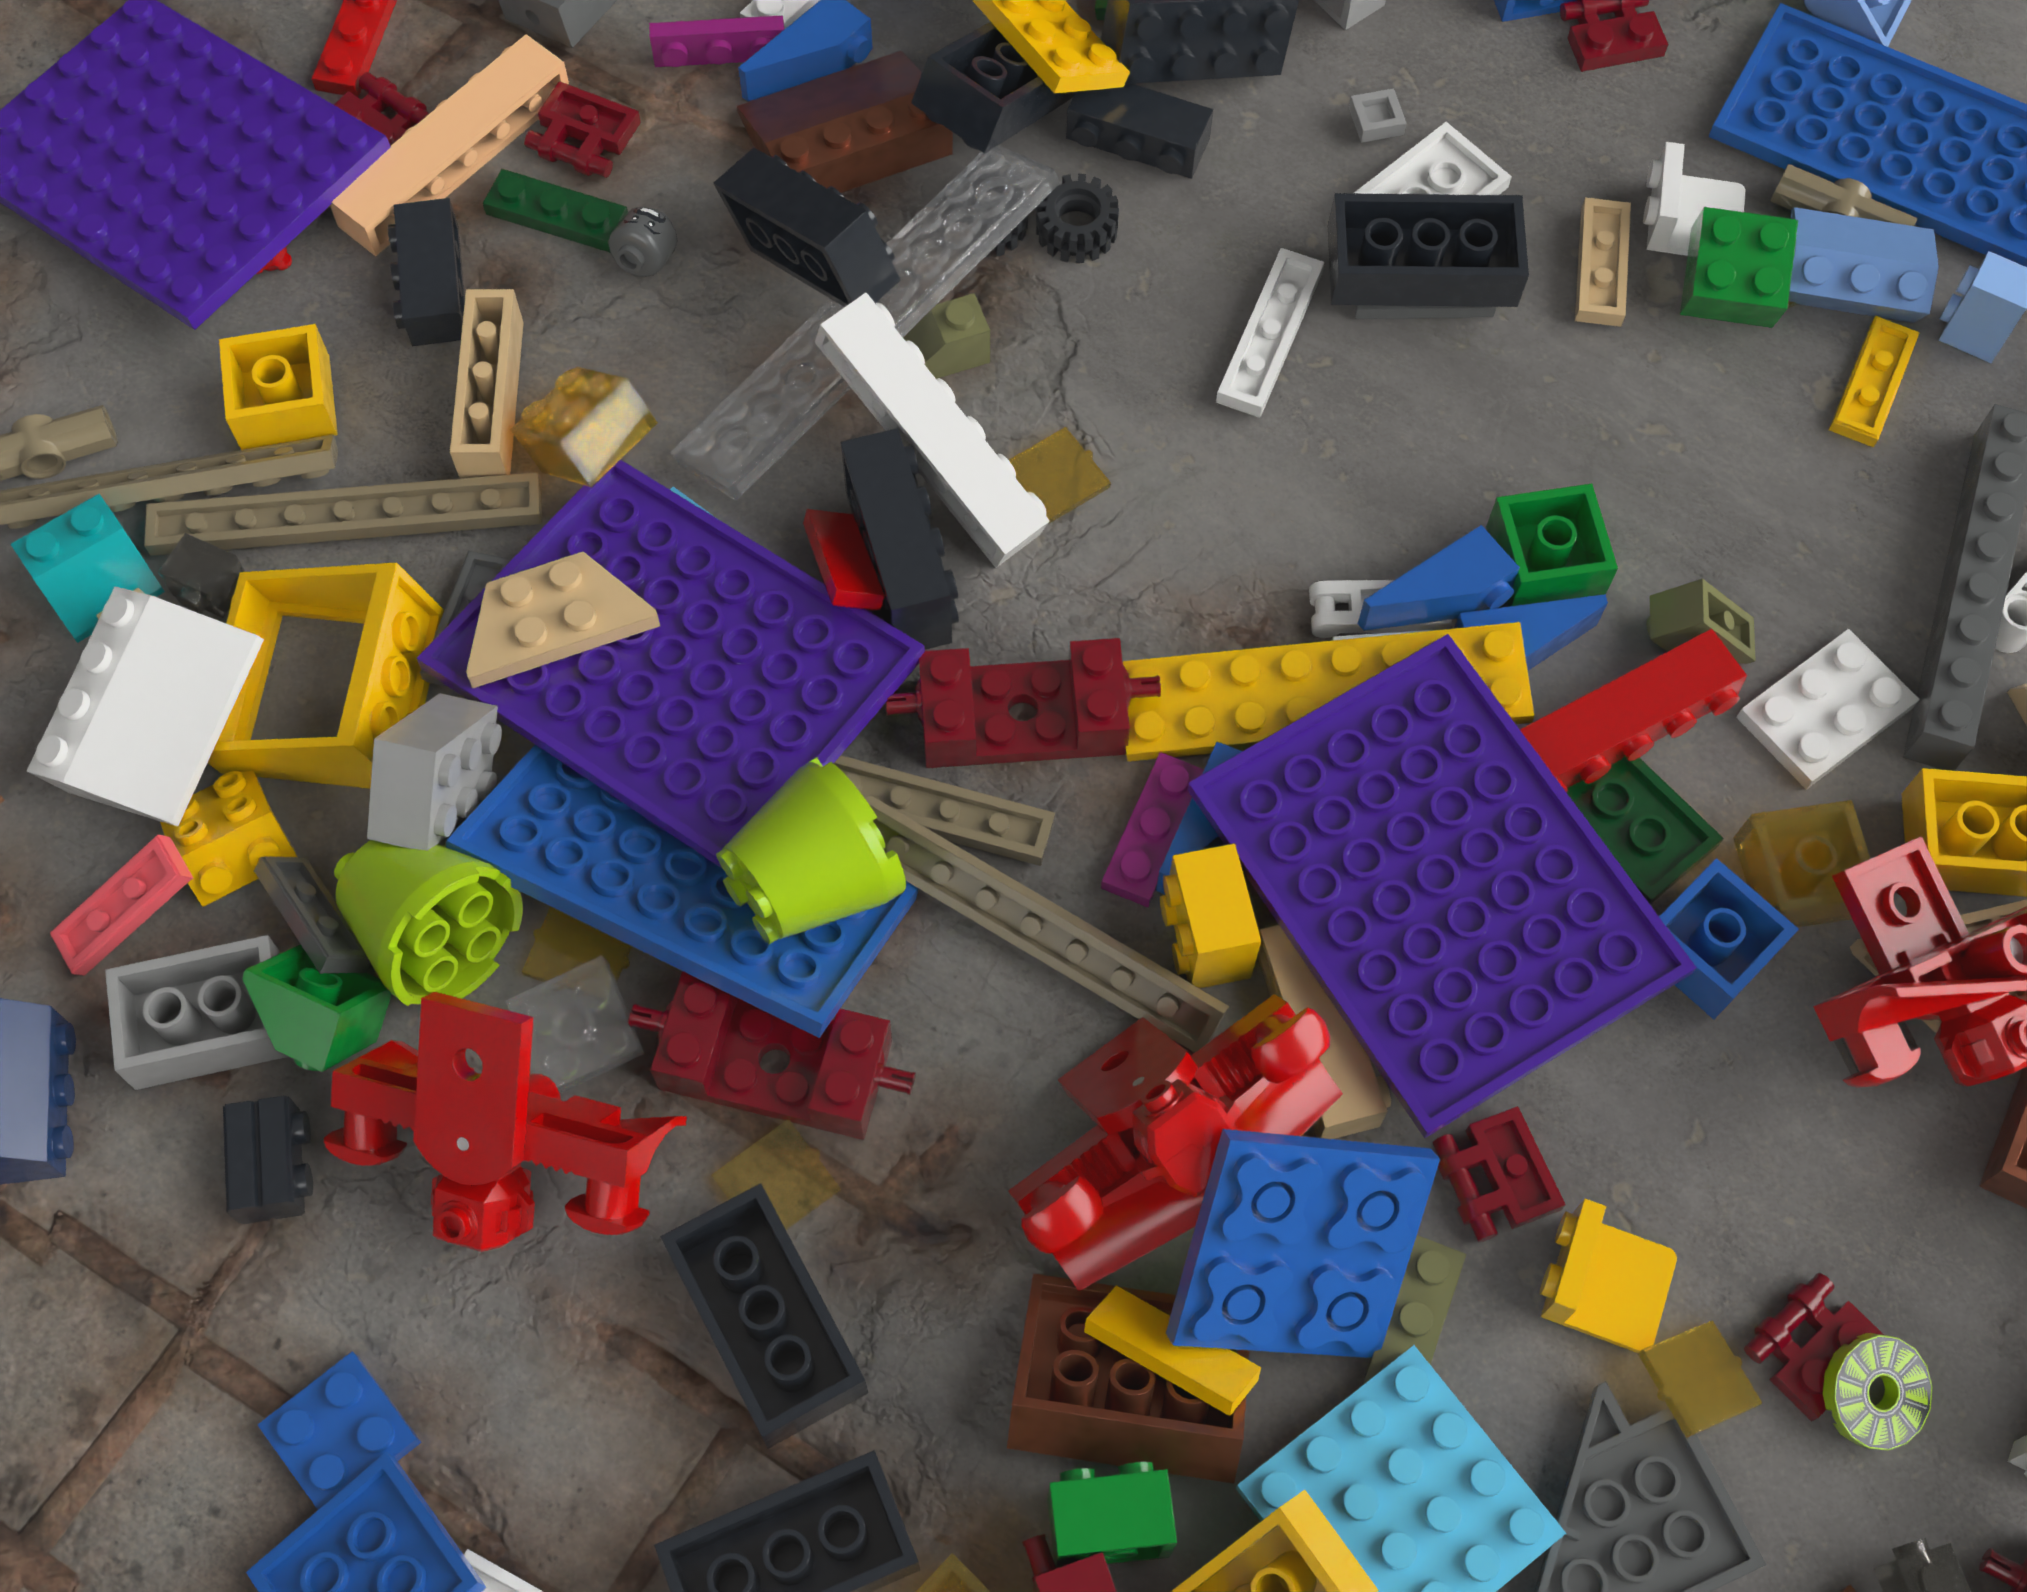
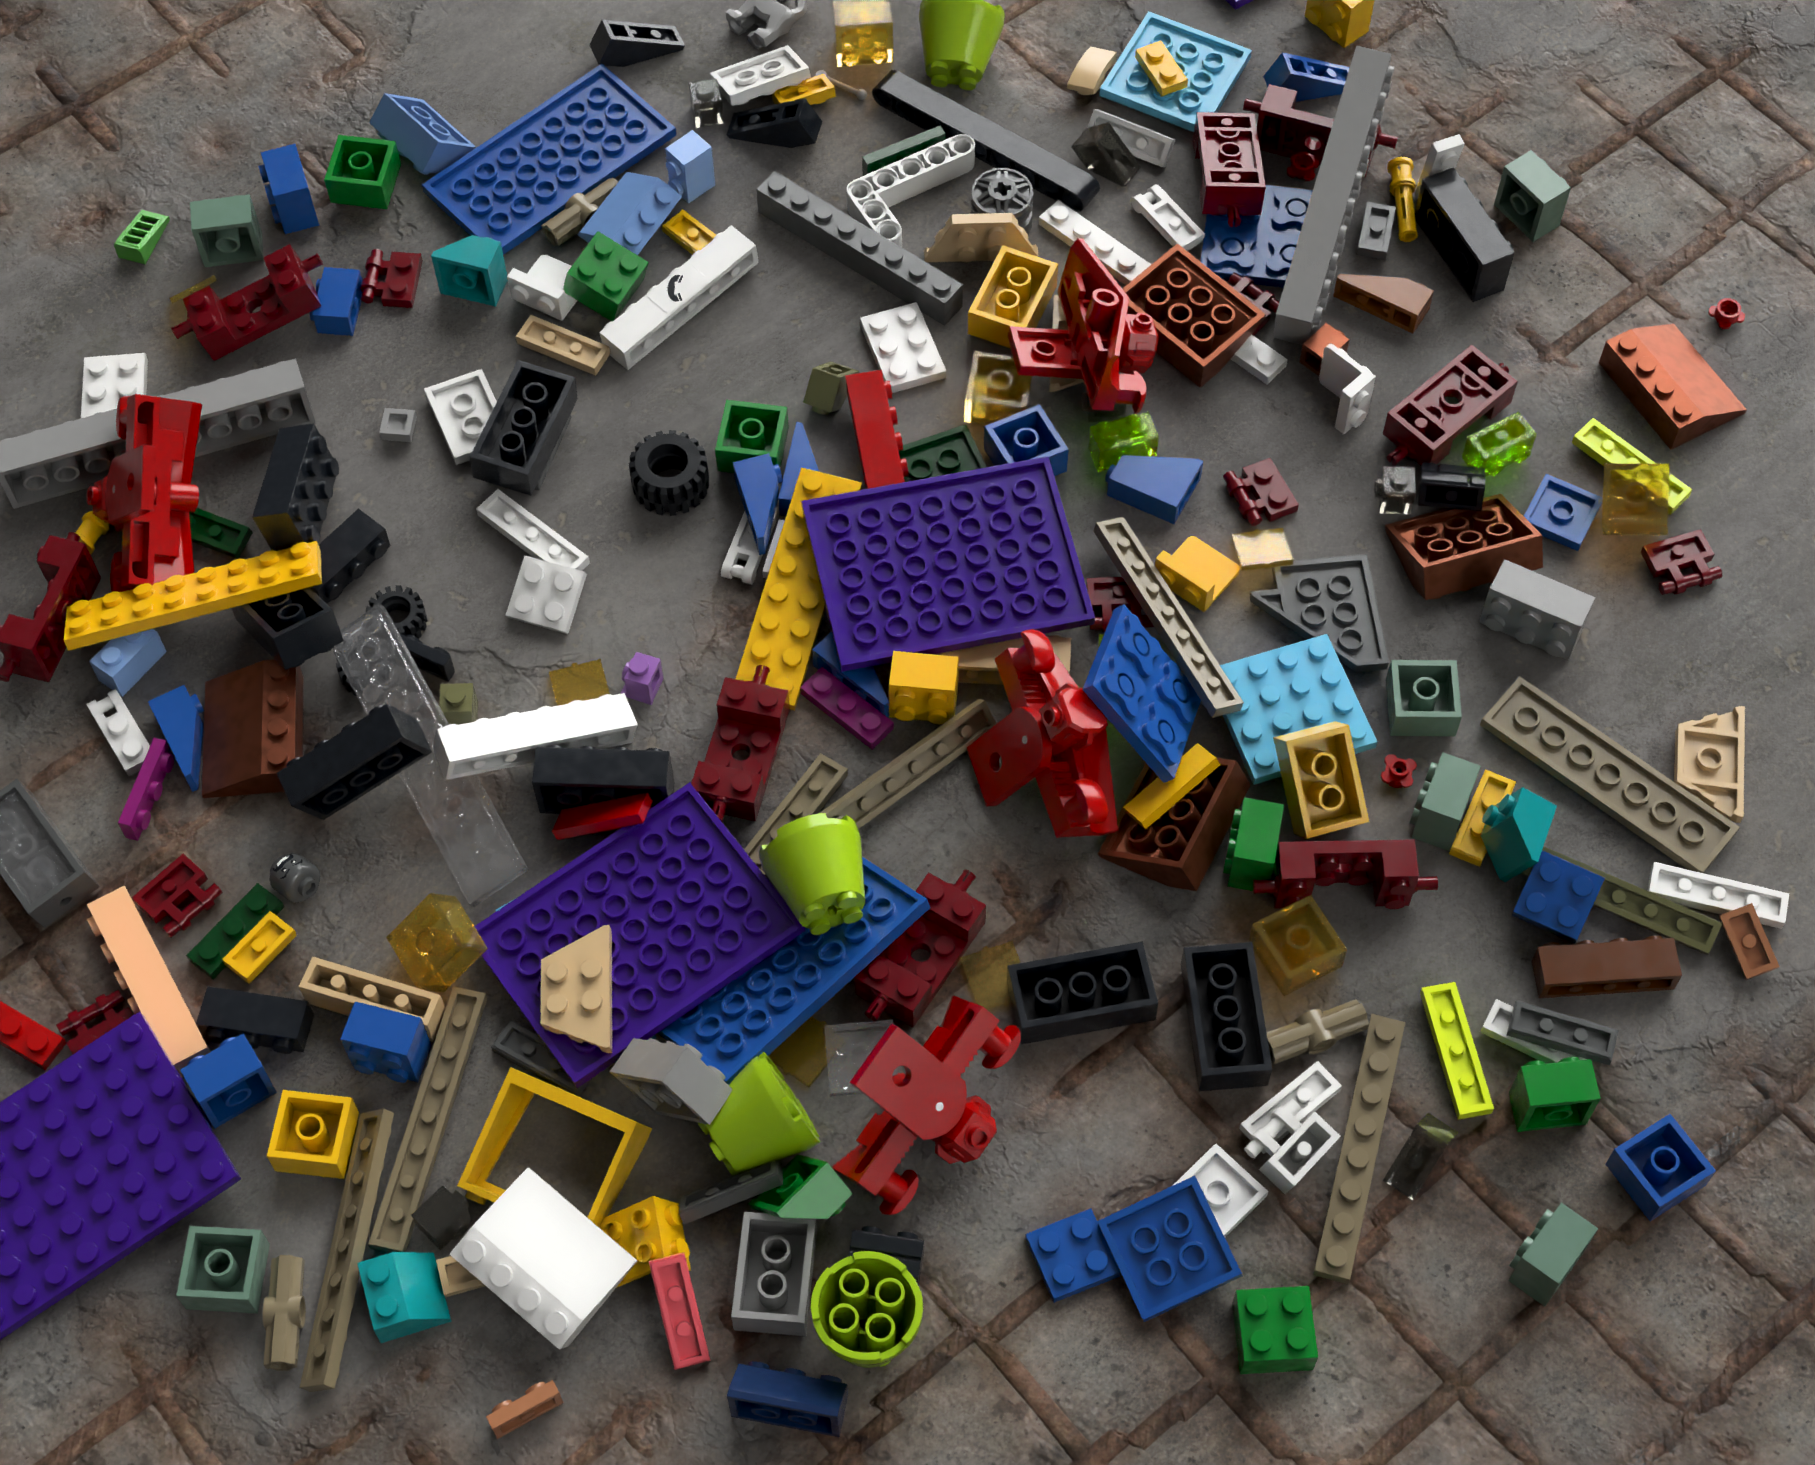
camera: 70 degrees left, 5 degrees down
tile [1823,1333,1933,1450] -> none
none -> sand green brick [176,1226,270,1314]
none -> blue brick [180,1033,277,1129]
none -> yellow plate [222,911,297,984]
none -> blue brick [340,1002,432,1083]
none -> black plate [388,631,455,682]
none -> teal slope [431,235,508,307]
none -> white plate [506,556,587,634]
none -> white brick [600,225,758,370]
none -> medium lavender brick [621,652,663,705]
none -> black tyre [629,430,710,516]
none -> lime cone [811,1251,923,1368]
none -> clear neon green brick [1088,412,1159,472]
none -> dark tan plate [1093,517,1244,718]
none -> slope [1105,455,1203,524]

